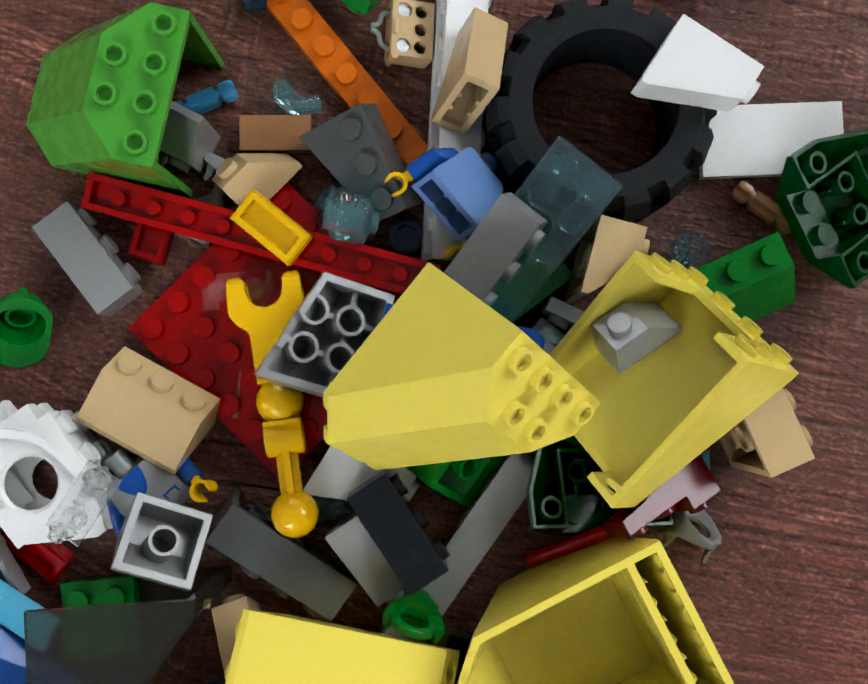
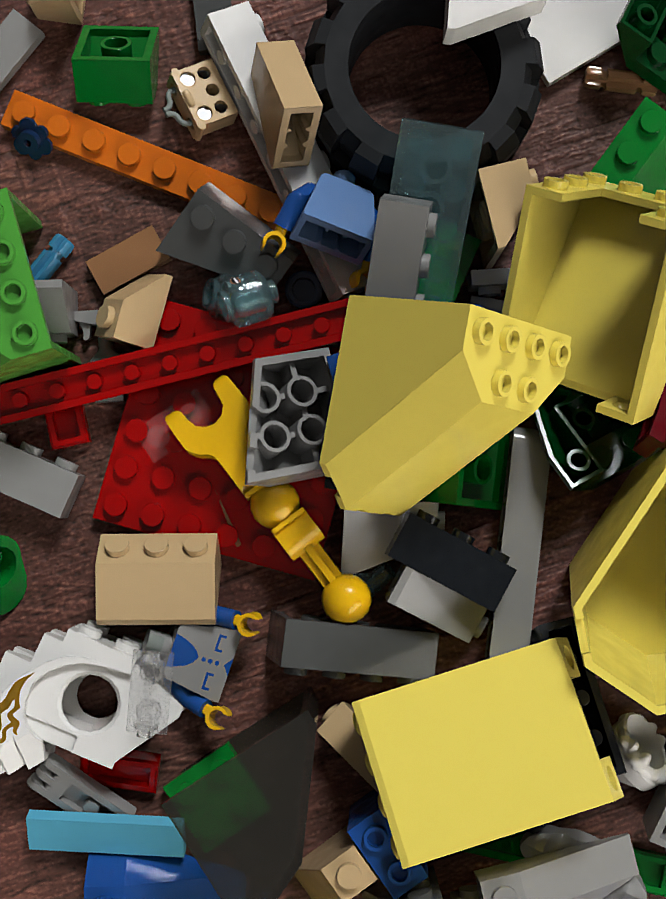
camera: 25 degrees left, 0 degrees up
light grey slope [110,492,213,592] -> none
yellow tile [230,188,313,266] -> none
clear light blue arm [272,79,323,115] -> none
green piece [382,589,445,645] -> none
red bar [525,525,613,568] -> none
light grey slope [592,302,682,374] -> none
clear light blue tile [671,231,710,269] -> none

